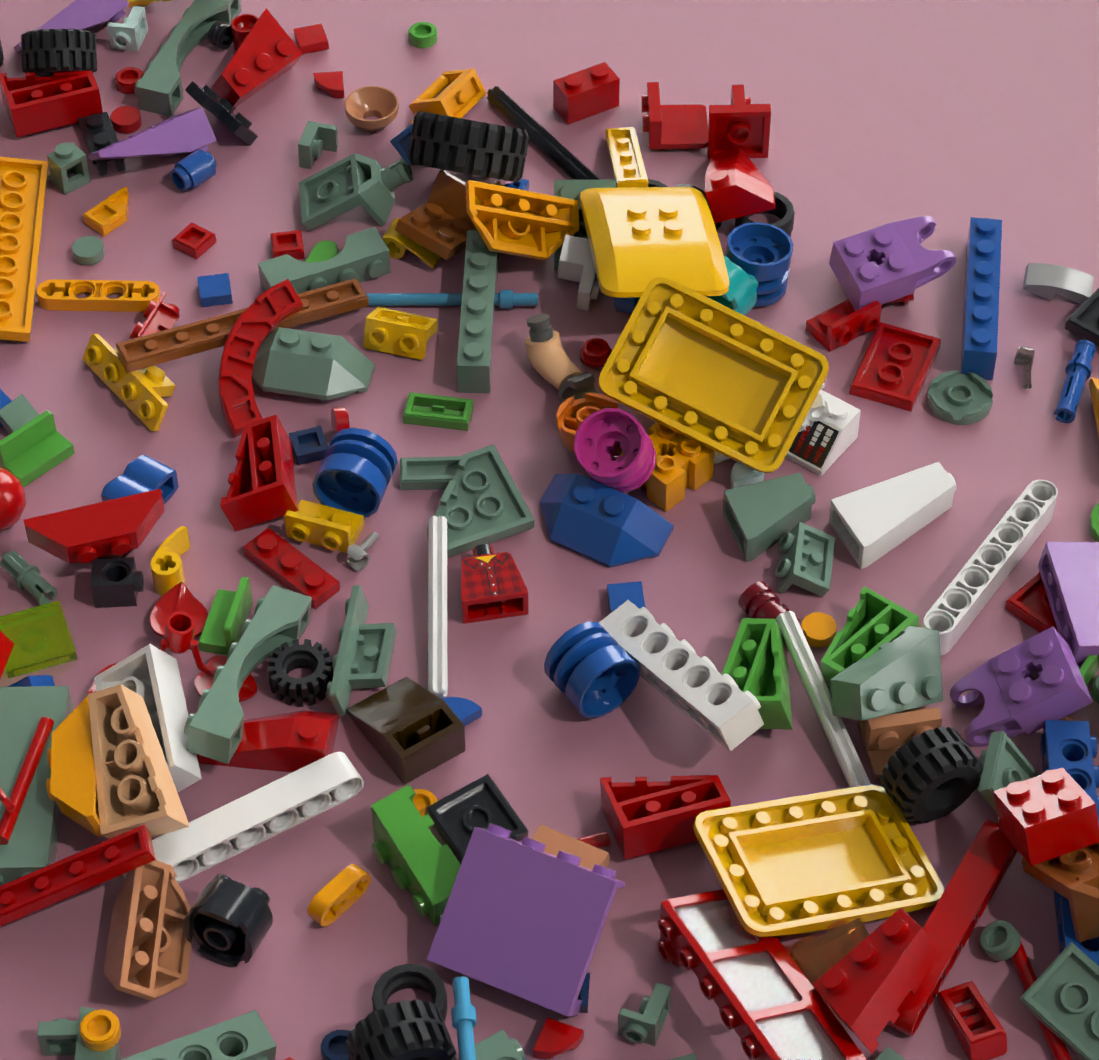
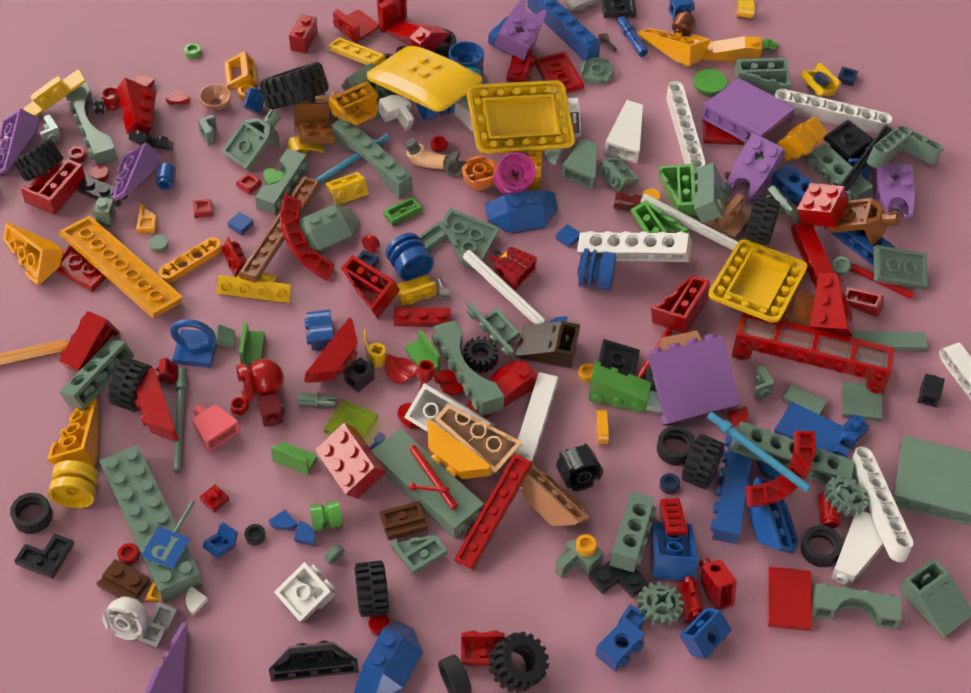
camera: 45 degrees left, 5 degrees up
black axle [487,86,600,180] -> none

